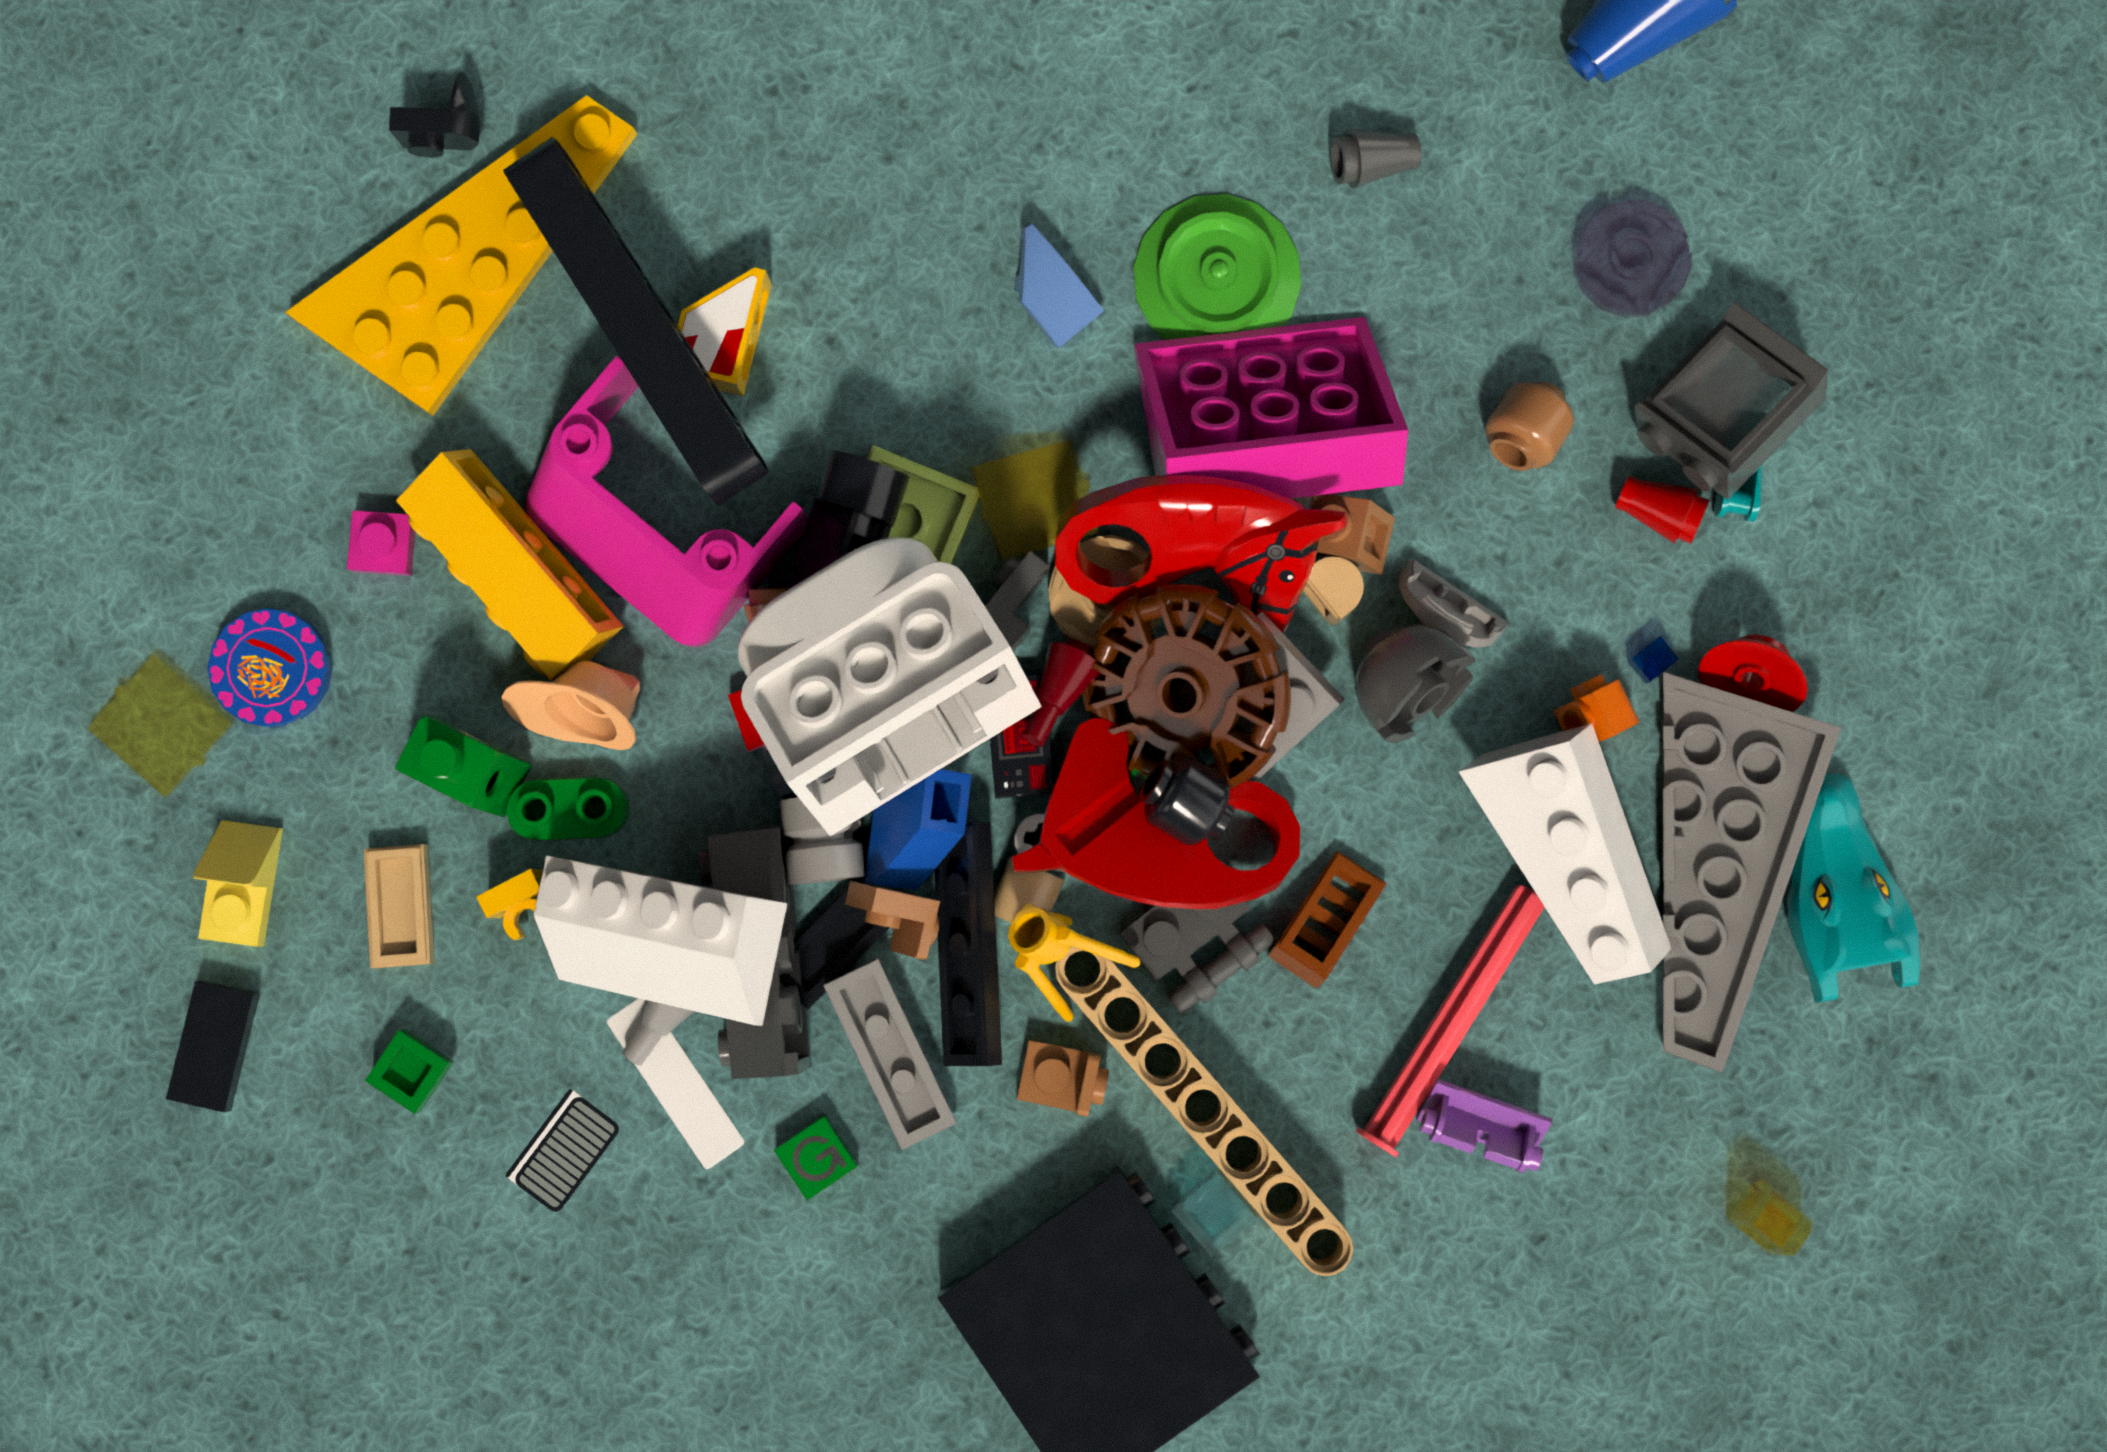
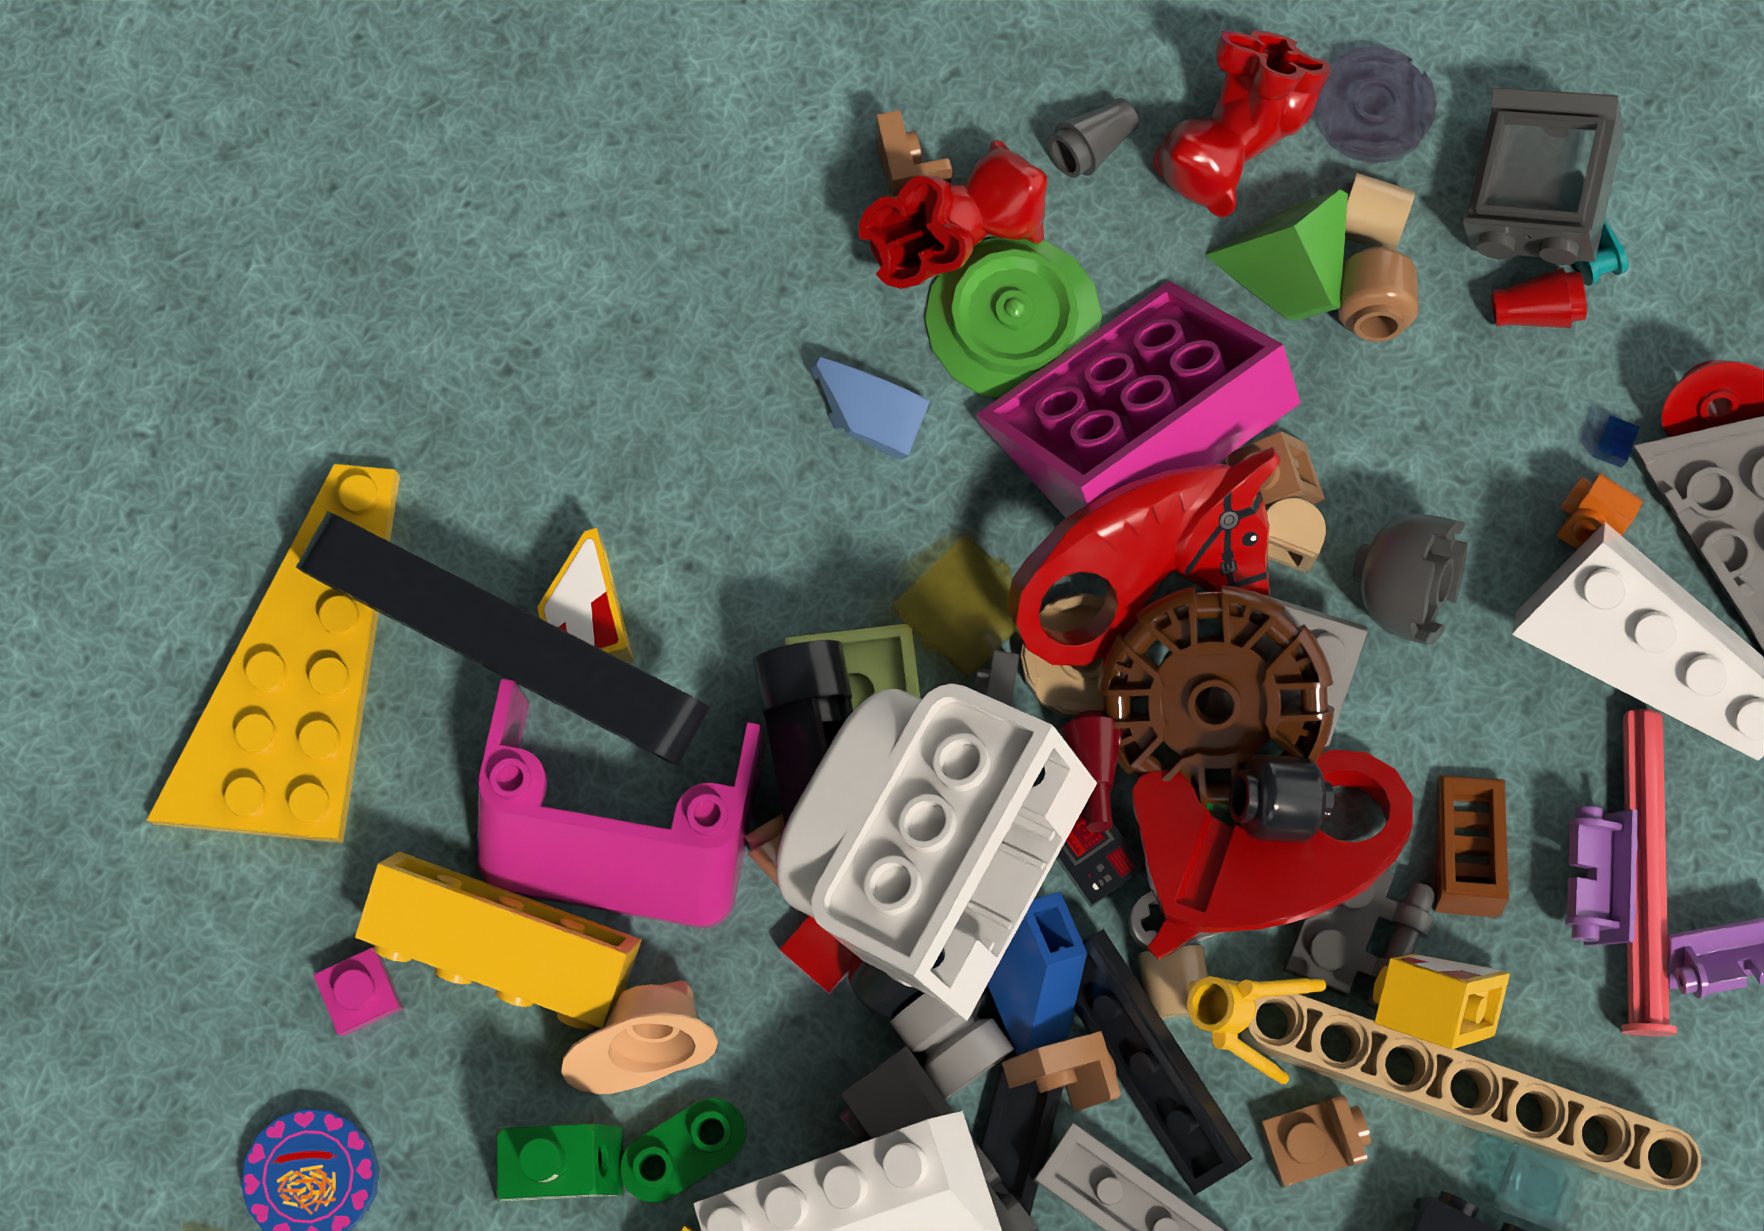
camera: 25 degrees left, 10 degrees down
black plate [389,72,480,158] -> none
light grey plate [1398,559,1509,648] -> none
none -> red animal [859,140,1047,289]
none -> medium nougat bracket [876,110,953,196]
none -> red animal [1153,31,1331,218]
none -> bright green slope [1206,189,1348,321]
none -> tan brick [1345,173,1415,250]
none -> yellow slope [1373,954,1510,1050]
none -> medium lavender hinge [1565,806,1638,946]

